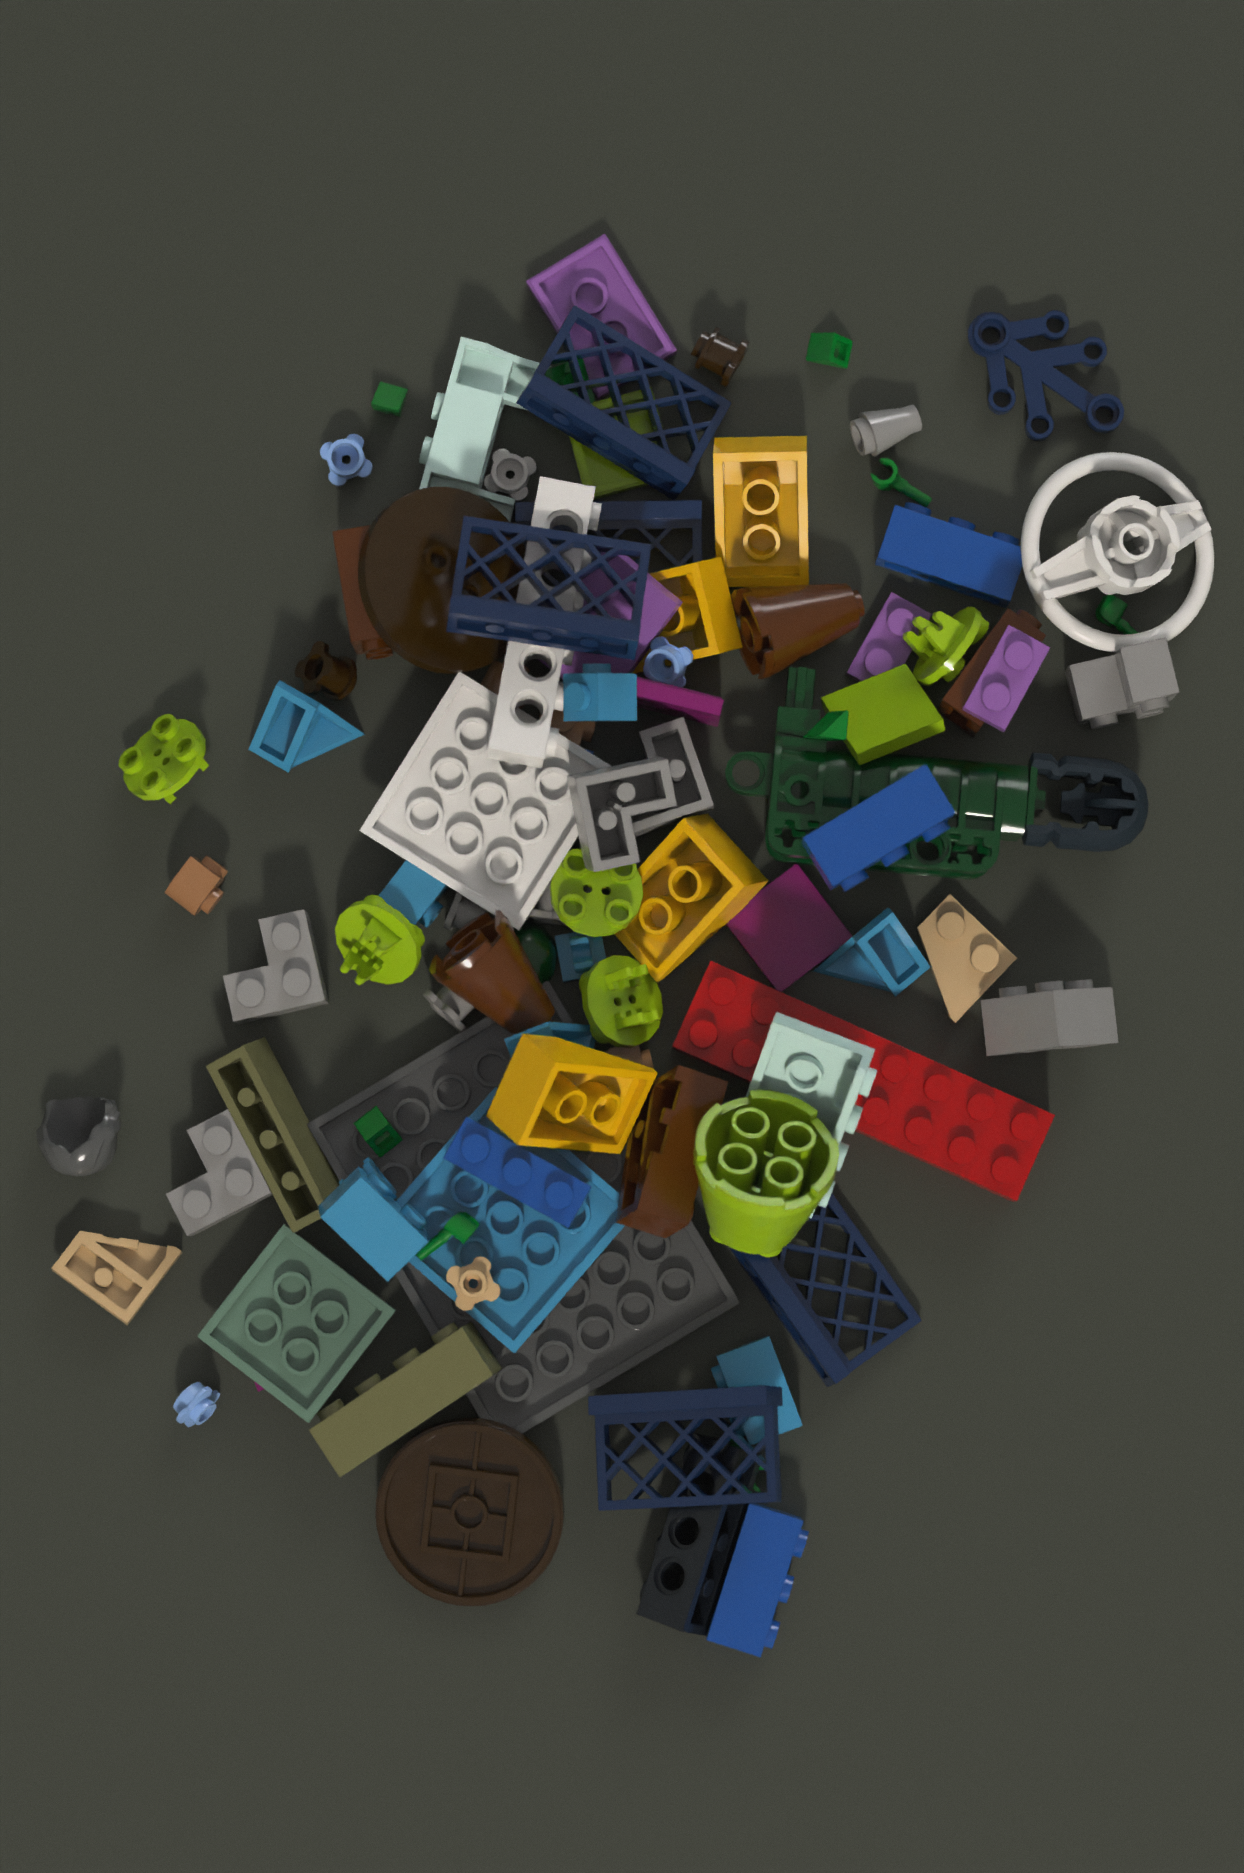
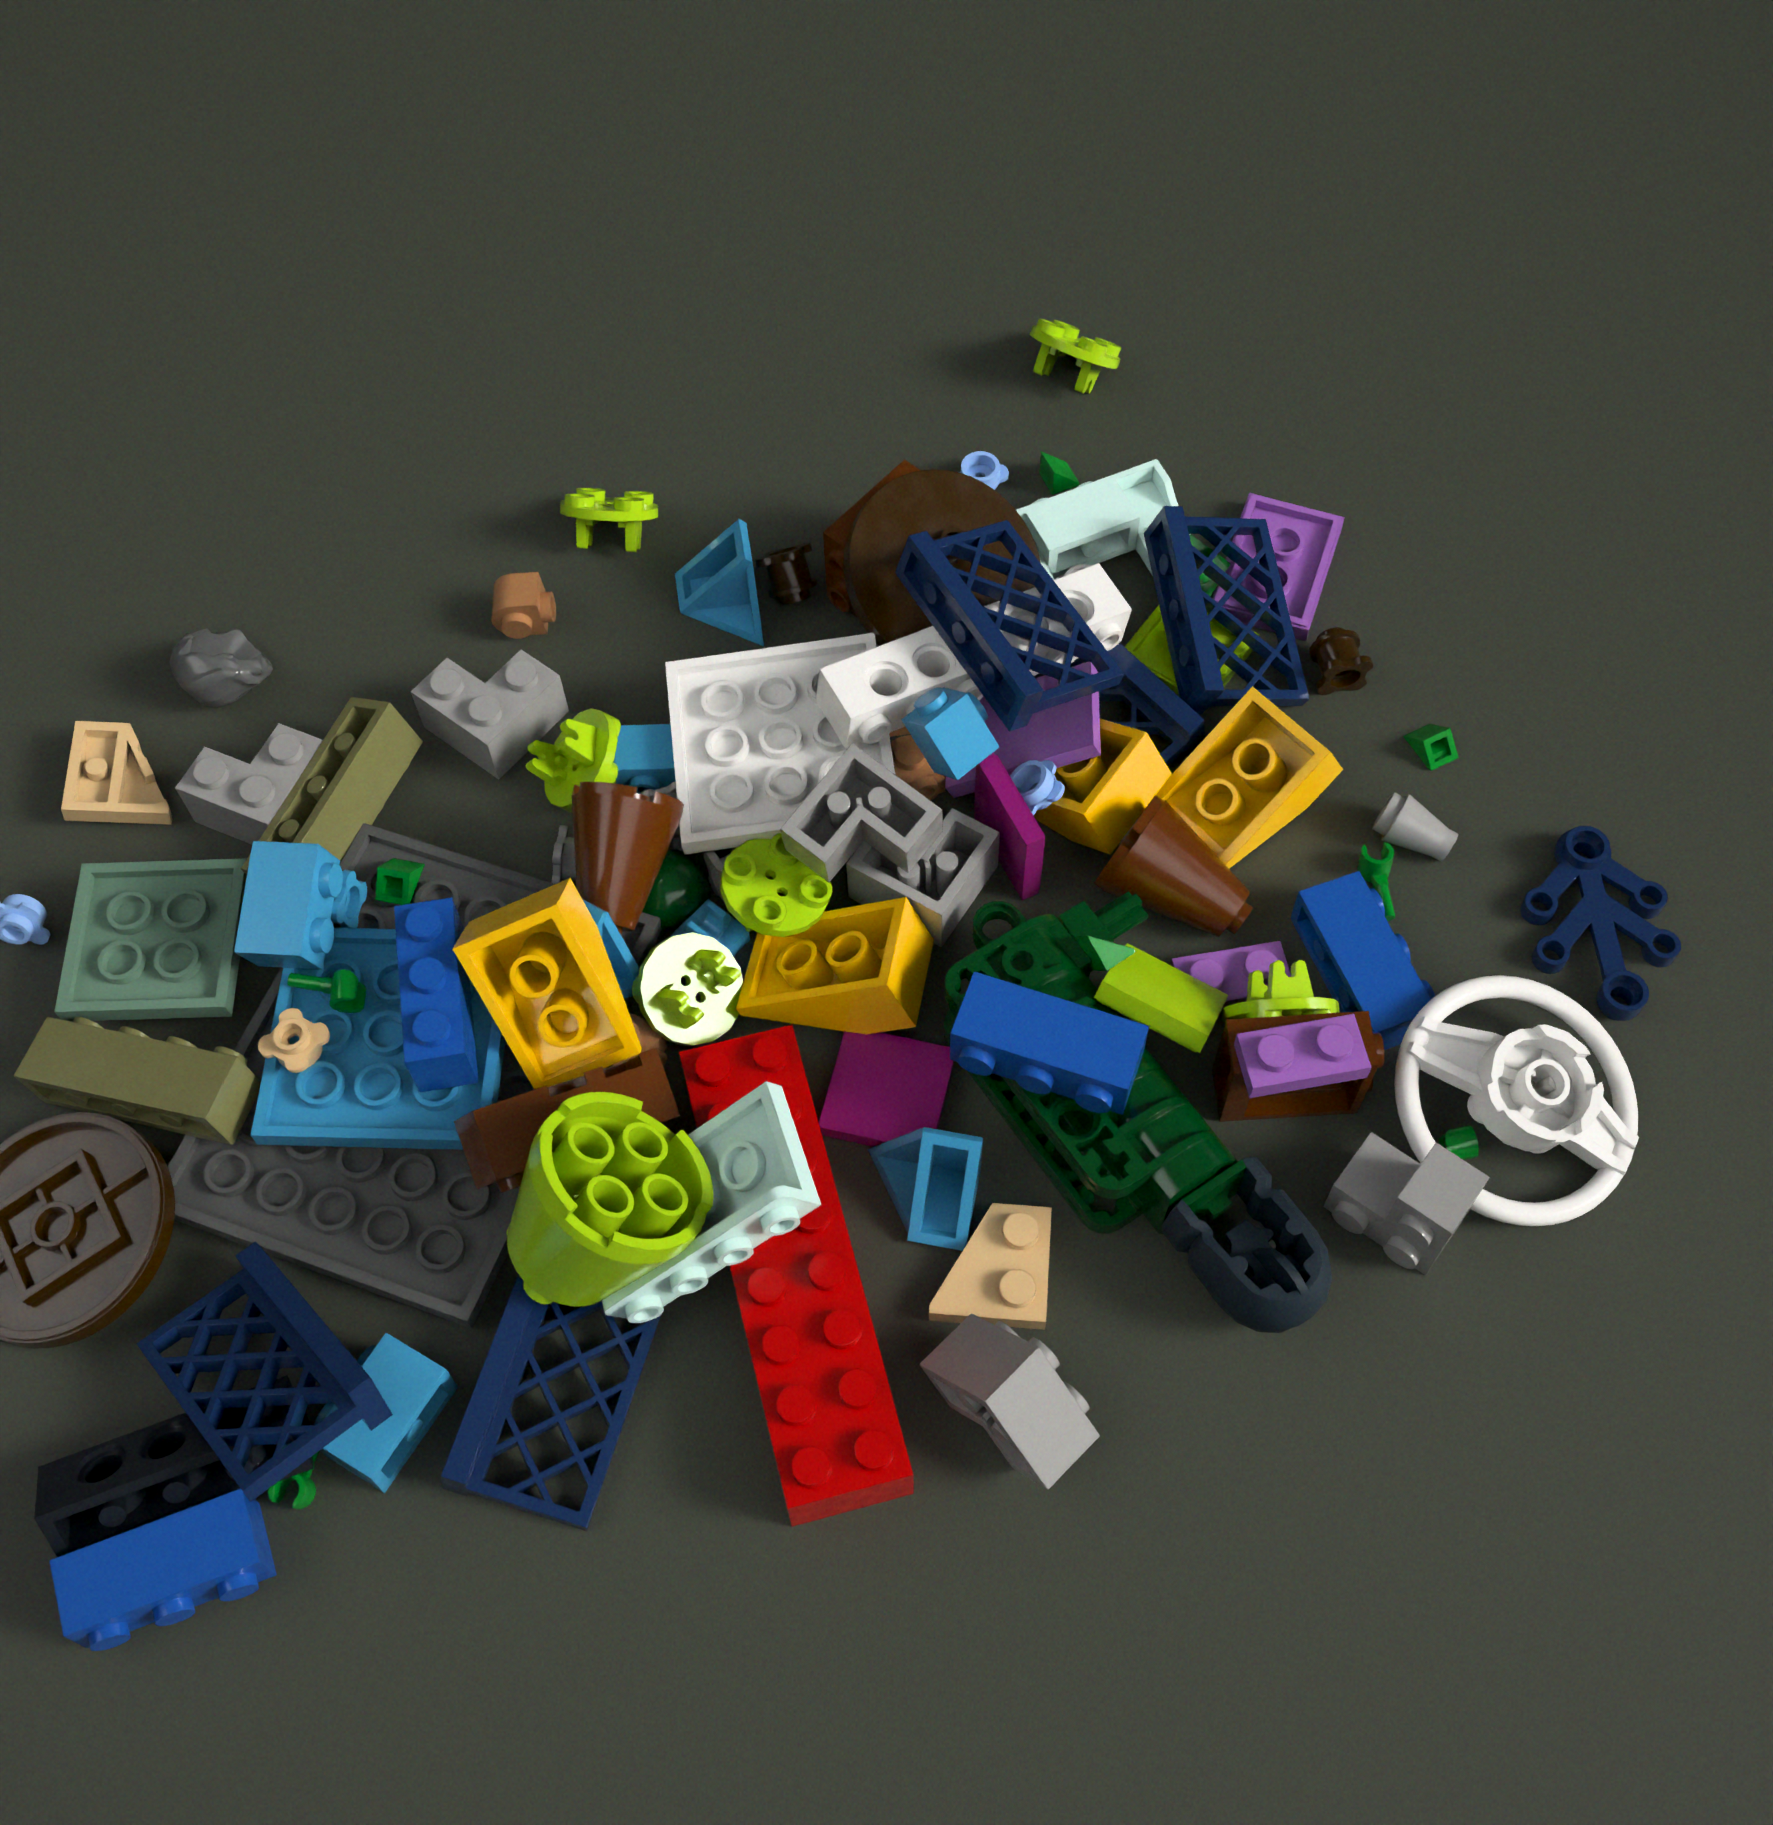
camera: 50 degrees right, 25 degrees down
none -> lime plate [1030,318,1122,394]

